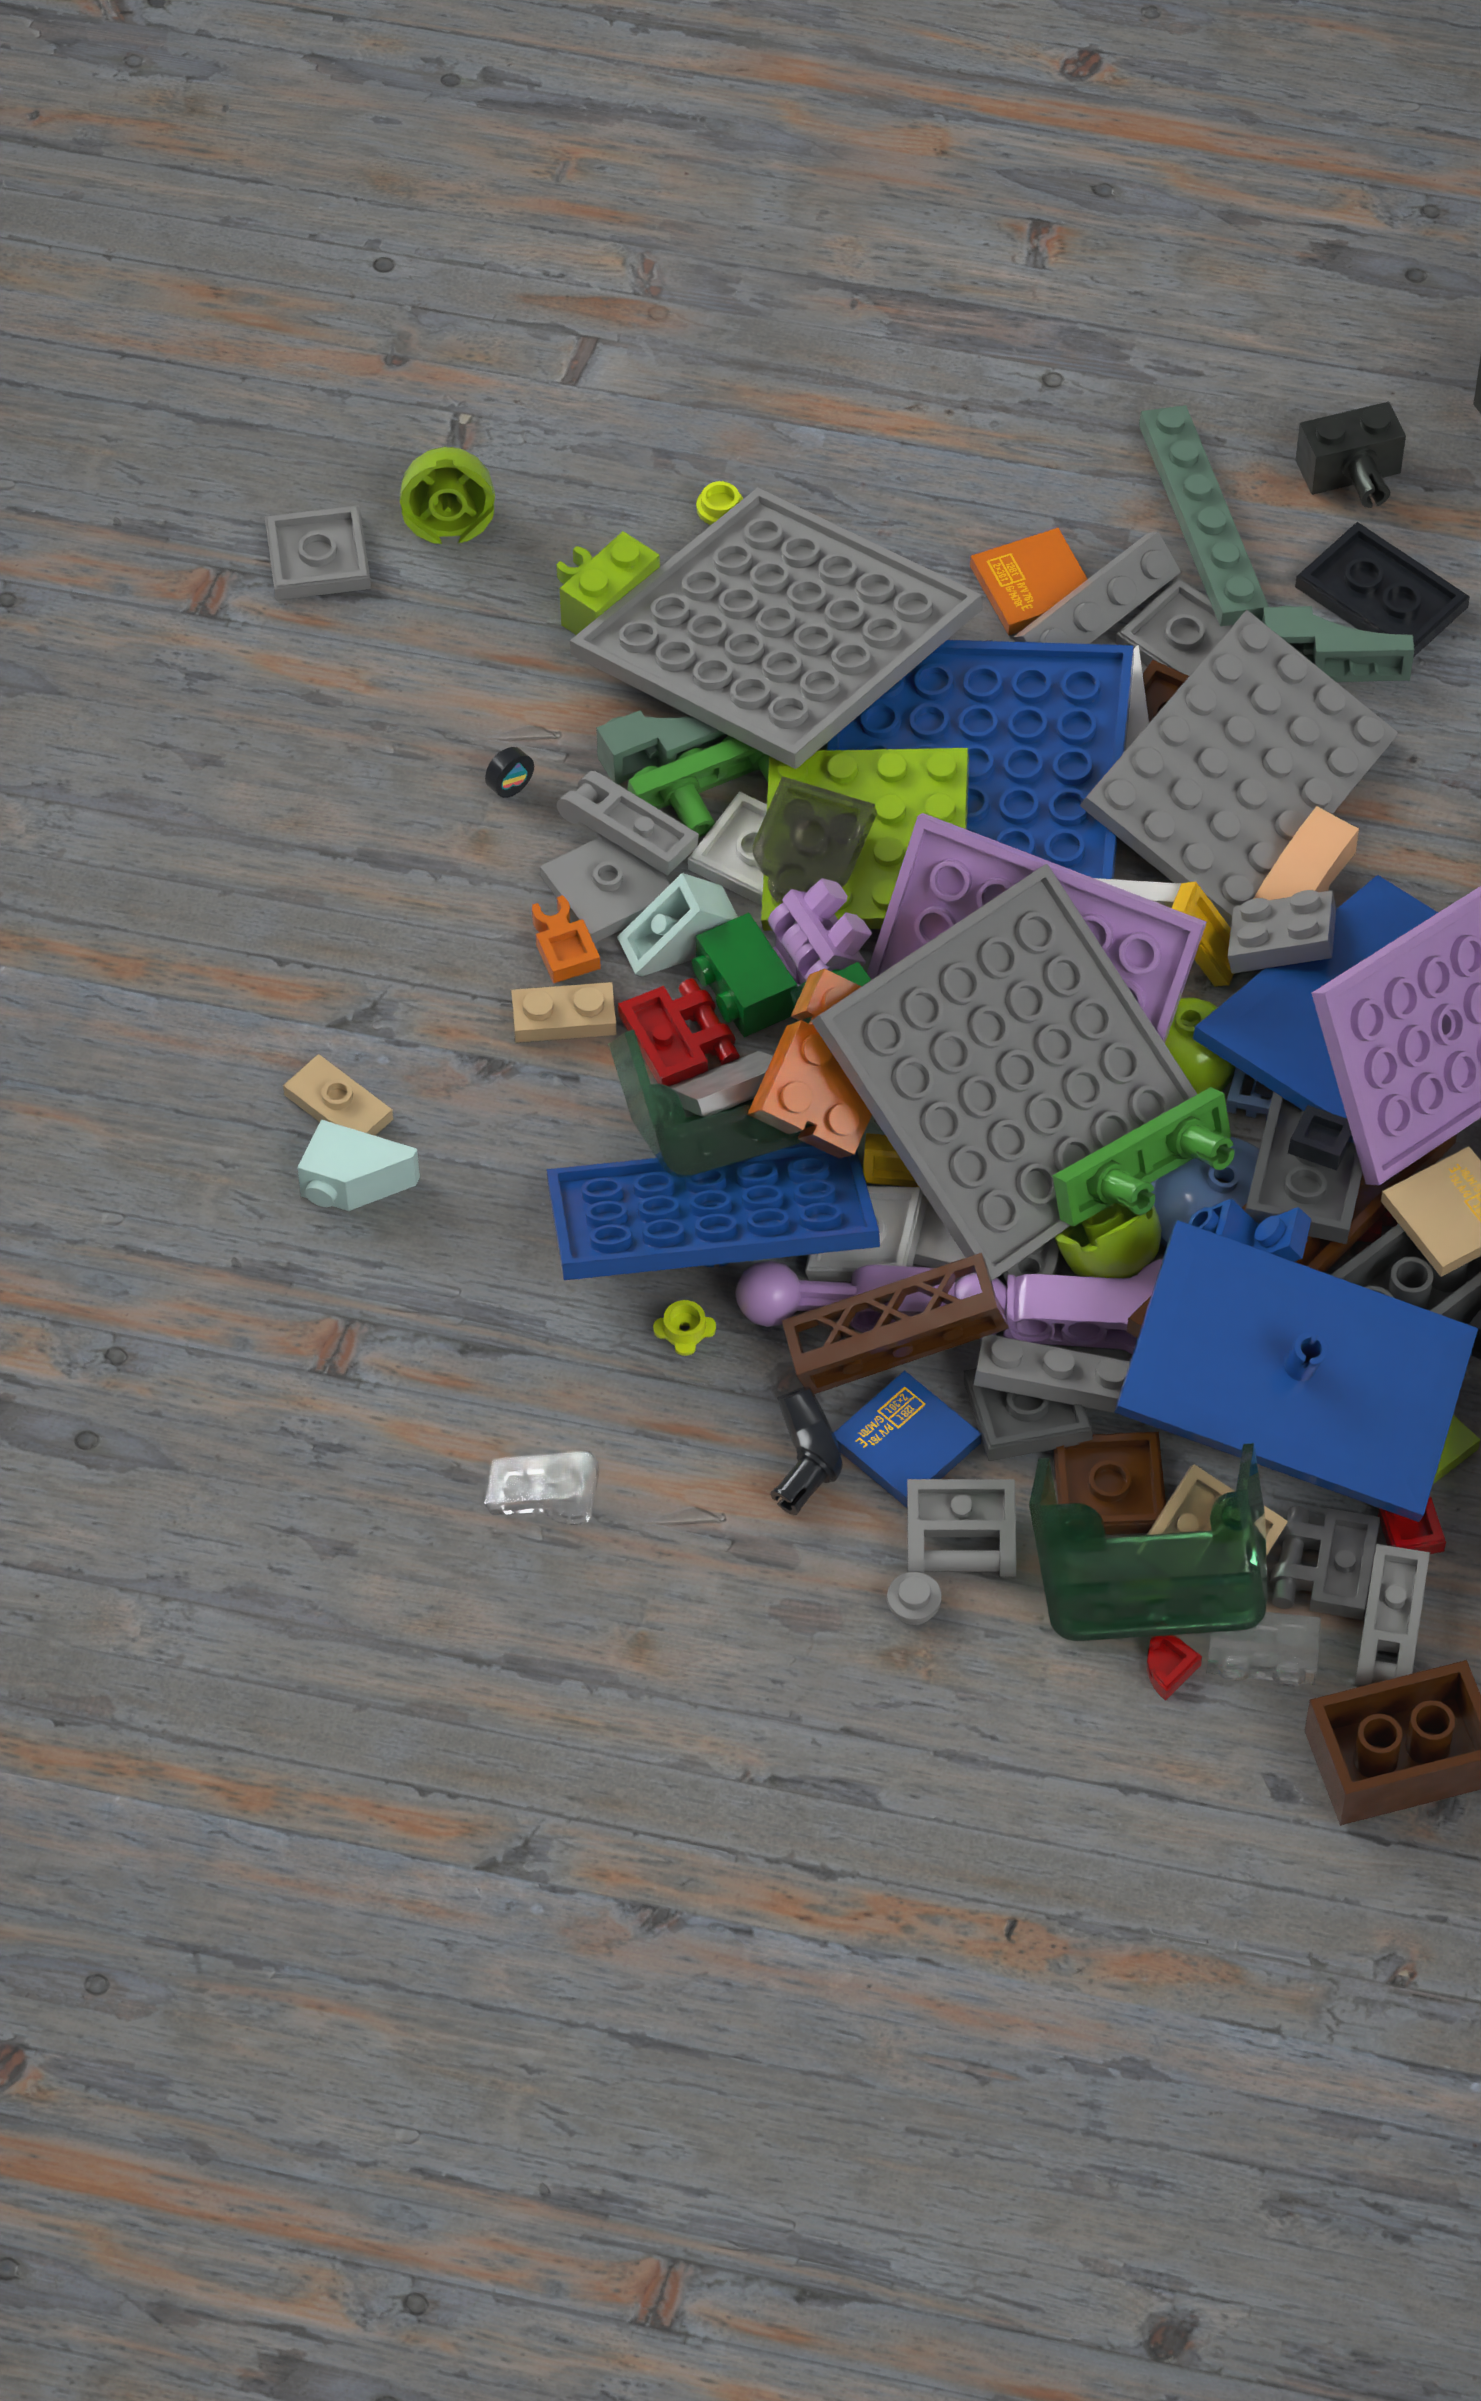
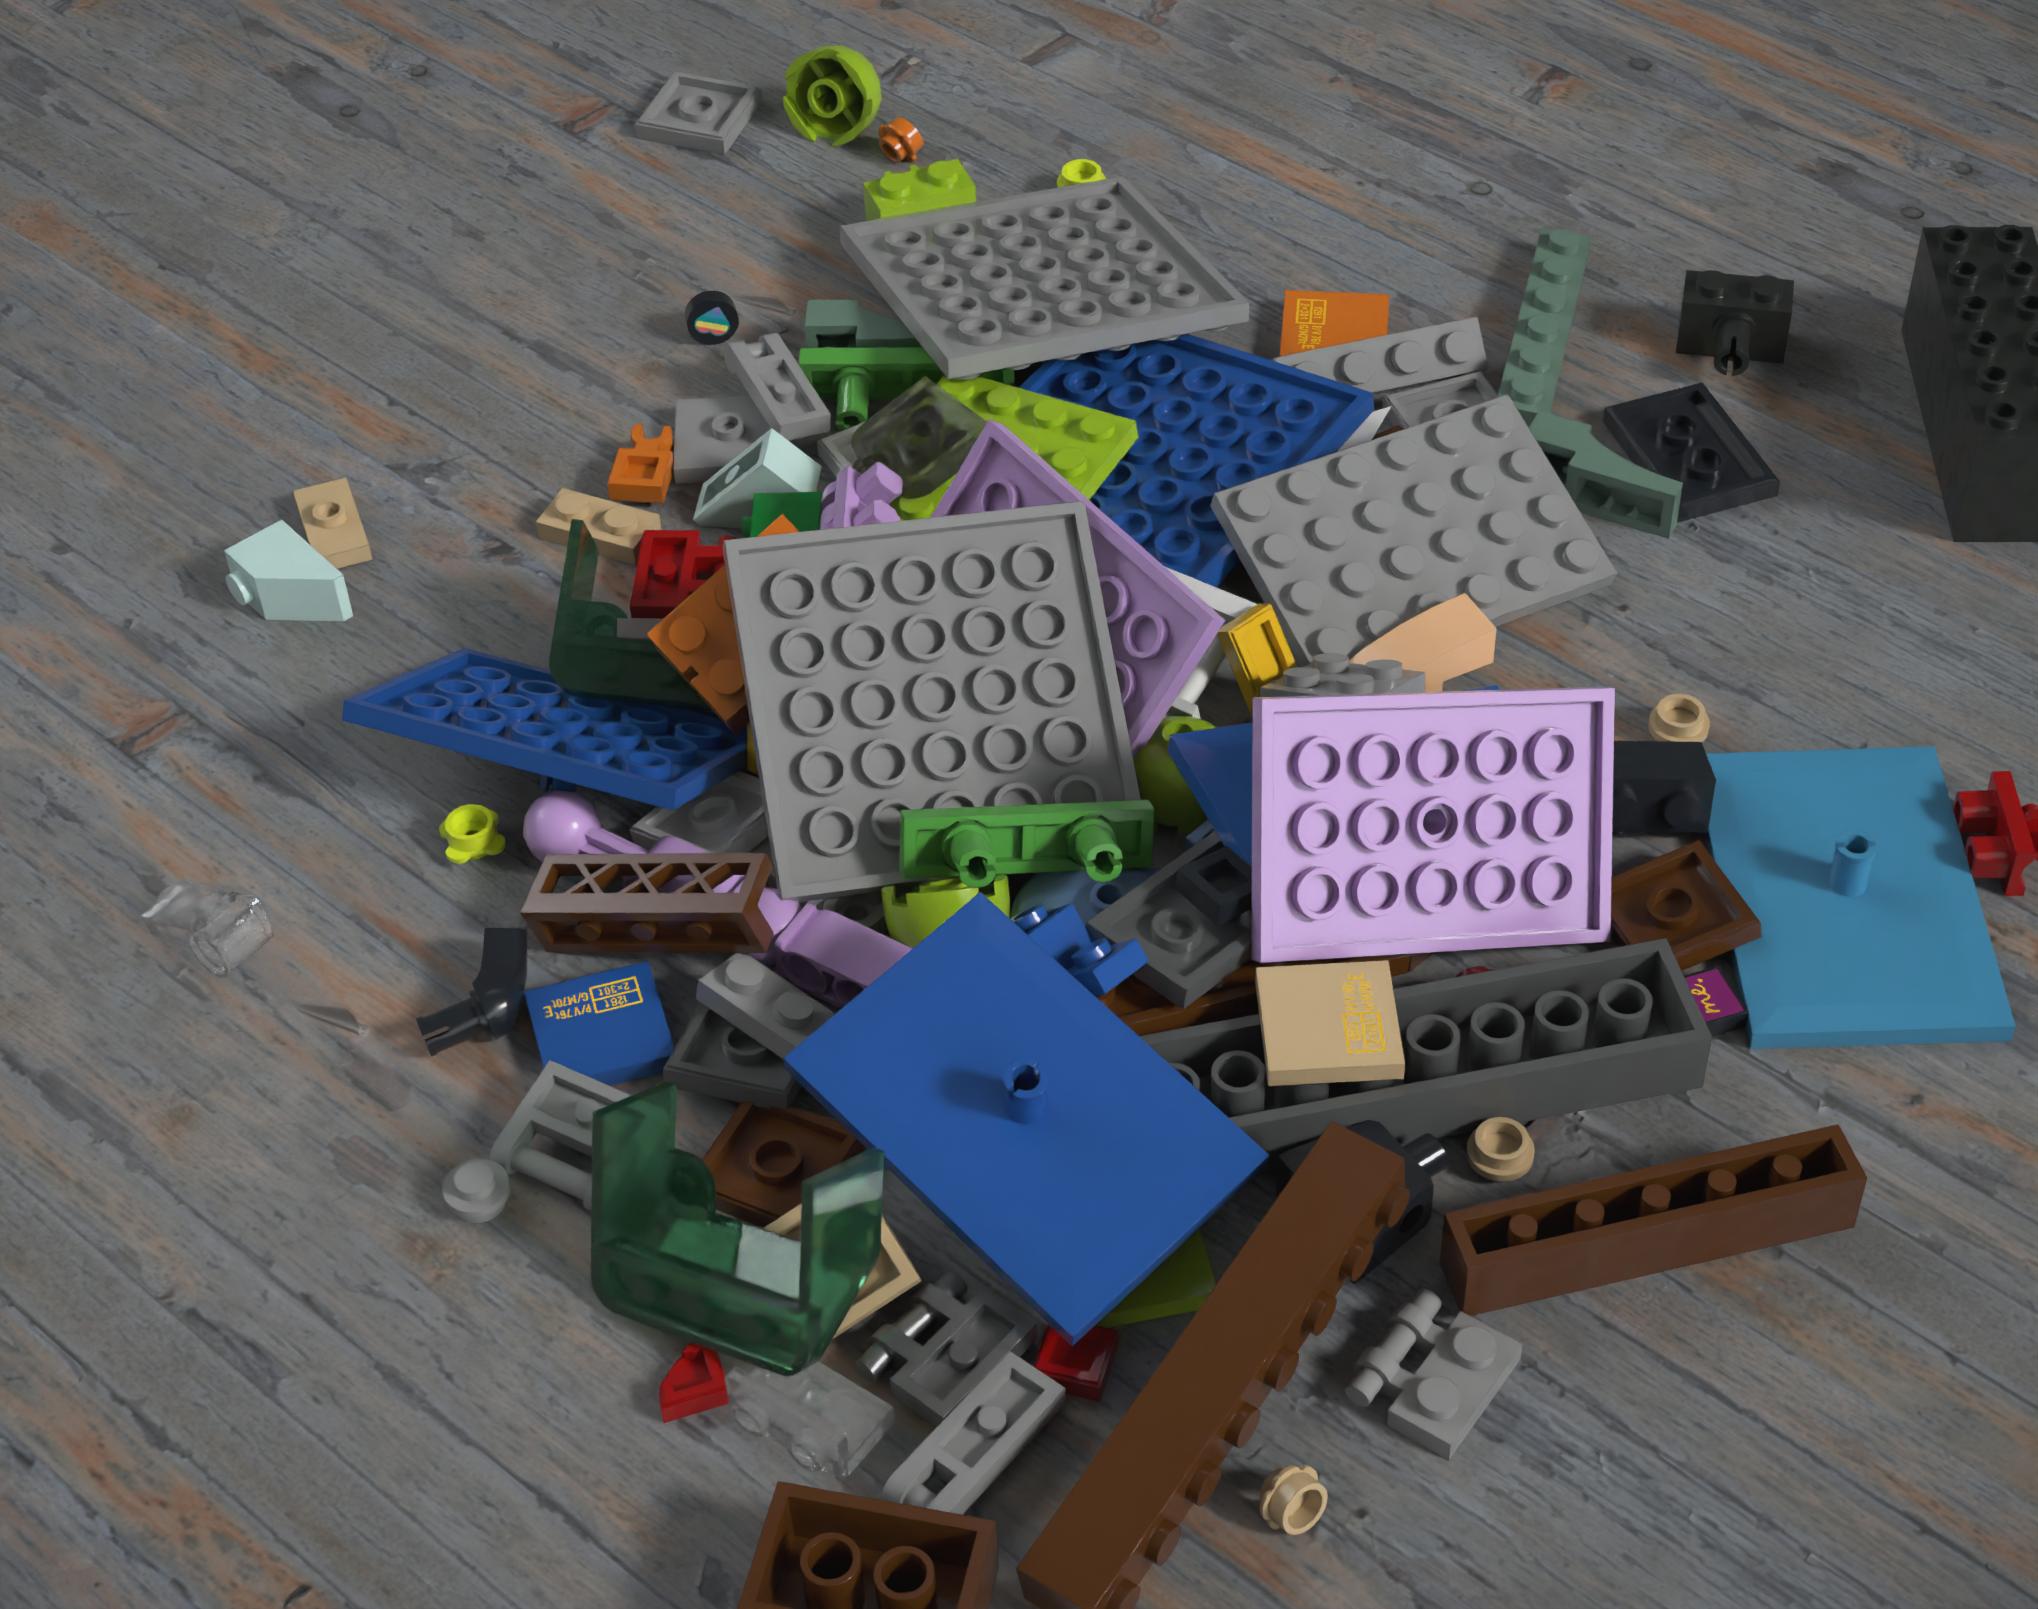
camera: 30 degrees right, 10 degrees down
none -> orange plate [878,117,924,163]

